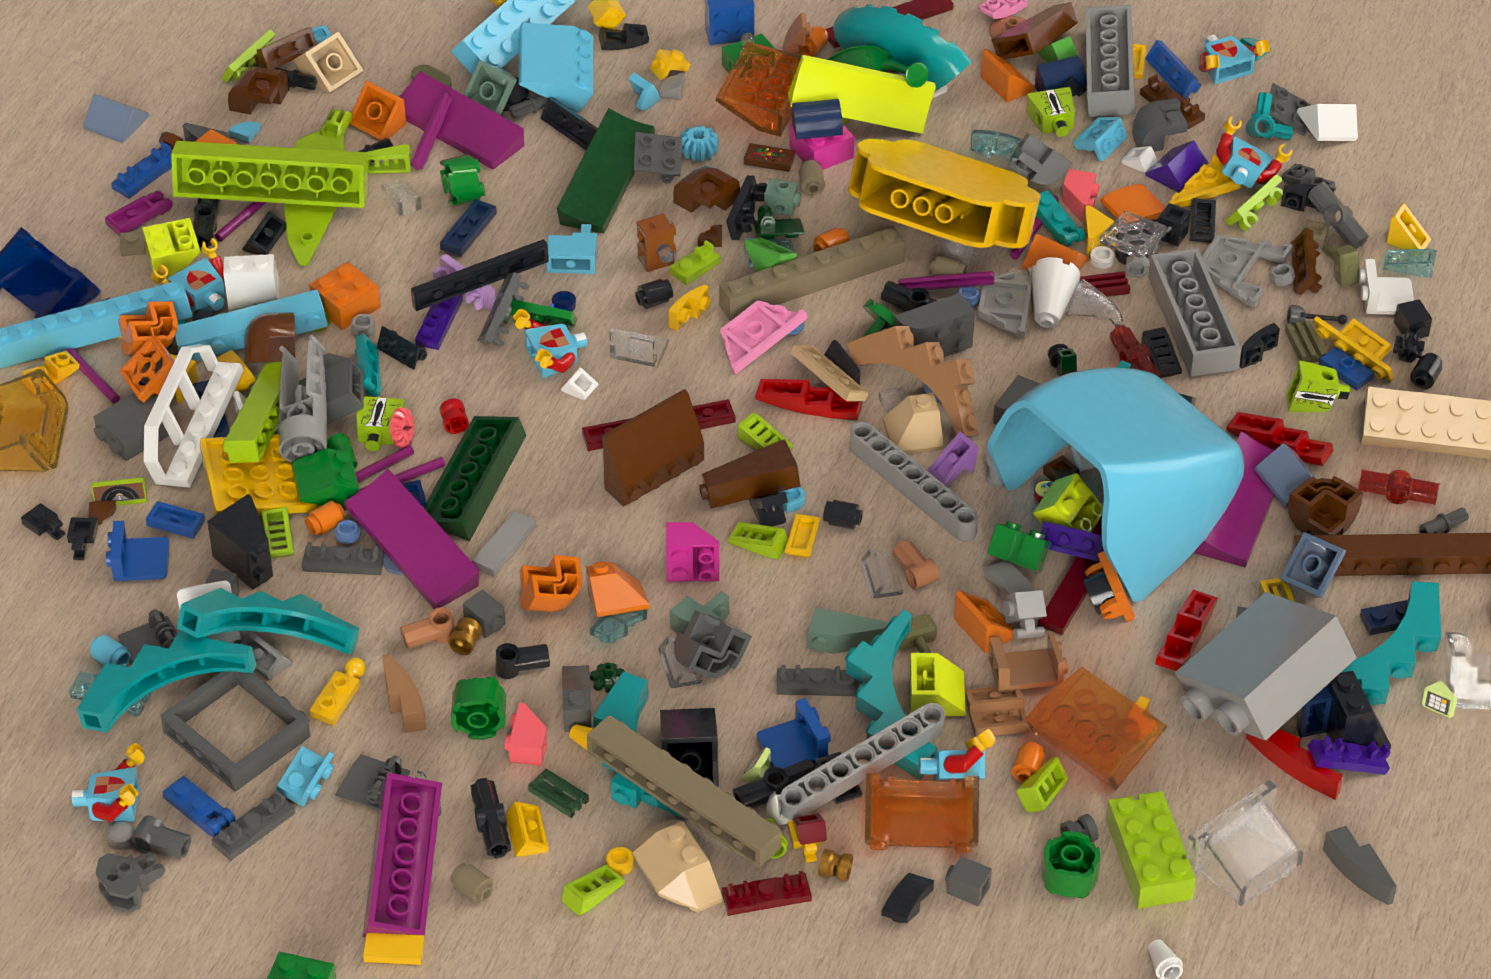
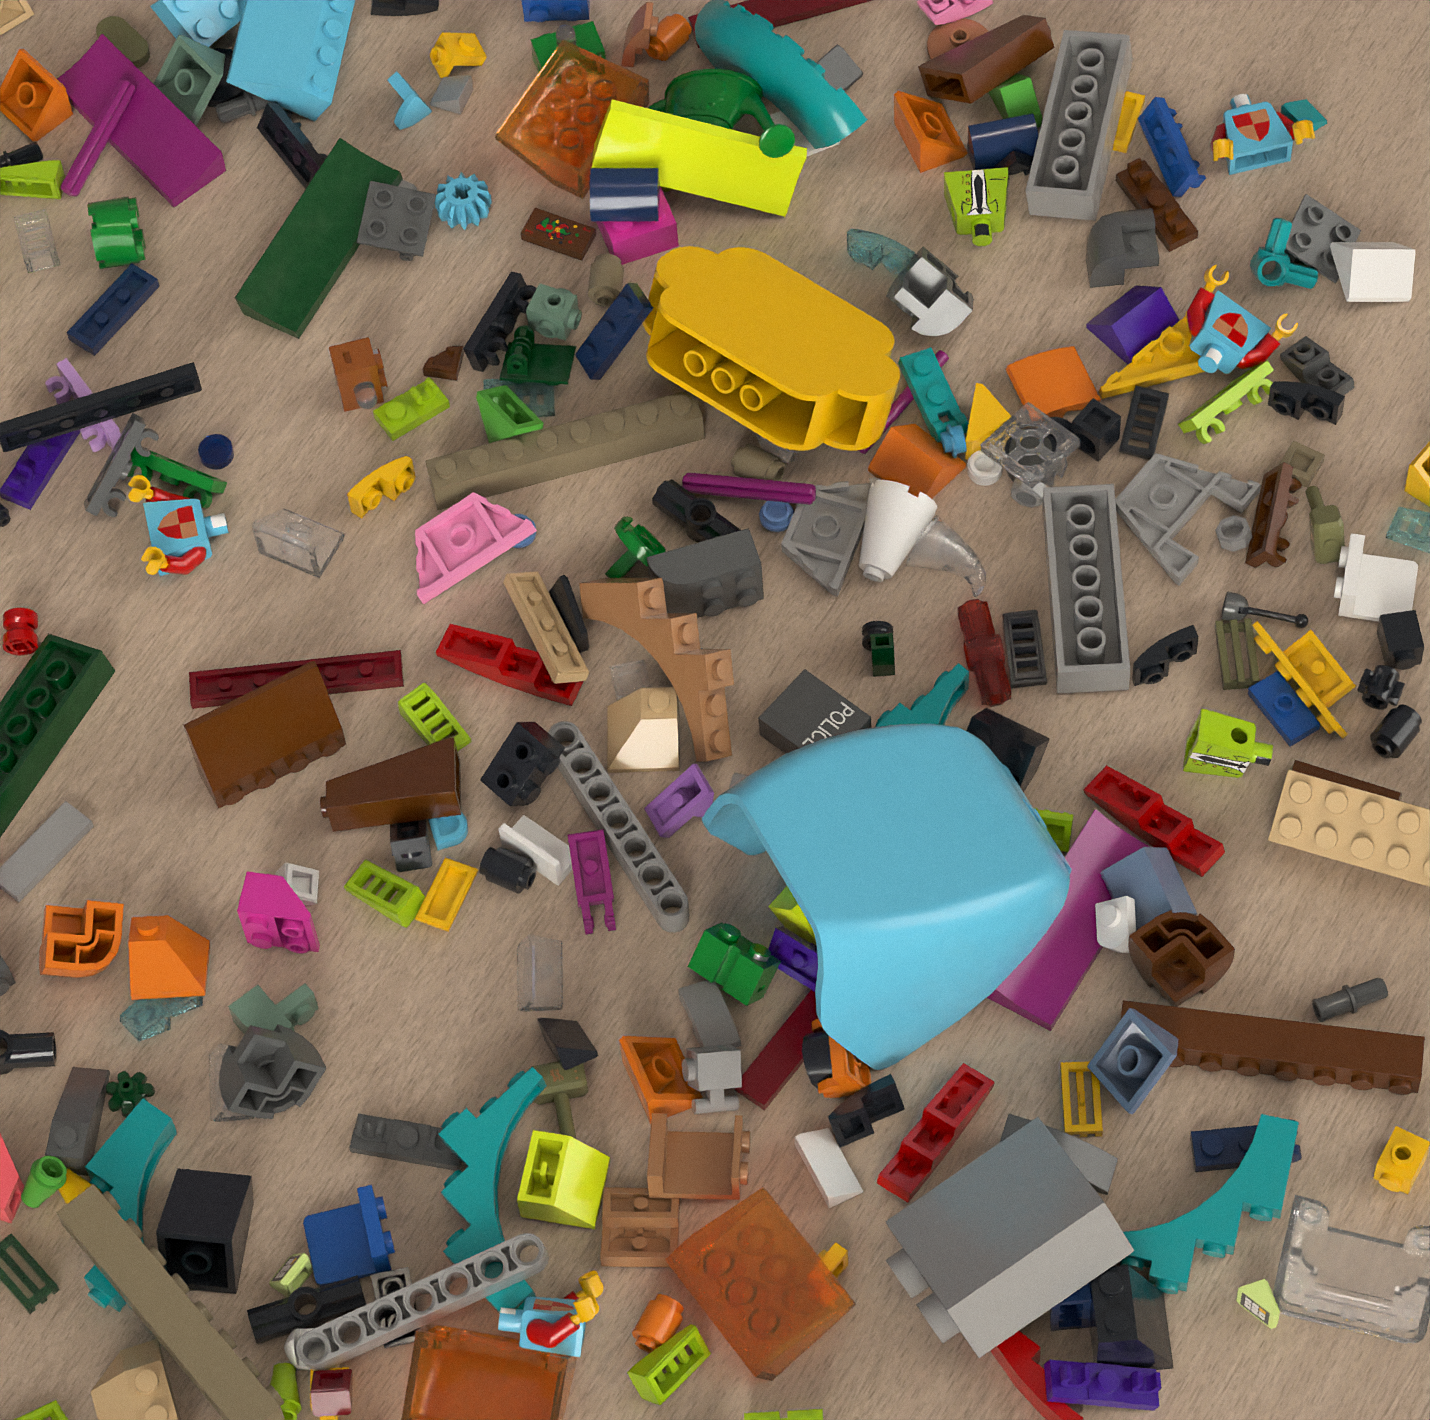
camera: 15 degrees right, 15 degrees up
medium azure hinge [546,224,598,274] -> none
white slope [561,367,599,401] -> none
yellow tile [606,847,634,875] -> none
black brick [635,279,674,309] -> none
reddish brown brick [673,166,740,213] -> none
sand green slope [807,607,888,654] -> none
orange brick [813,228,850,252] -> none
nougat piece [892,539,940,590] -> none
coral slope [1062,169,1100,222] -> none
medium azure bracket [1073,117,1127,161] -> none
dark red tile [1077,271,1131,300] -> none
white slope [1121,146,1157,173] -> none
dark grey piece [1308,182,1369,249] -> none
clear red piece [1358,469,1440,505] -> none
none -> bright green cone [21,1156,67,1208]
none -> black brick [480,722,565,806]
none -> white panel [498,815,573,886]
none -> black slope [537,1018,599,1070]
none -> magenta hinge [567,829,616,935]
none -> dark blue plate [575,283,653,380]
none -> white slope [794,1128,863,1208]
none -> black slope [828,1074,905,1148]
none -> dark azure plate [940,424,967,458]
none -> white plate [1095,896,1136,953]

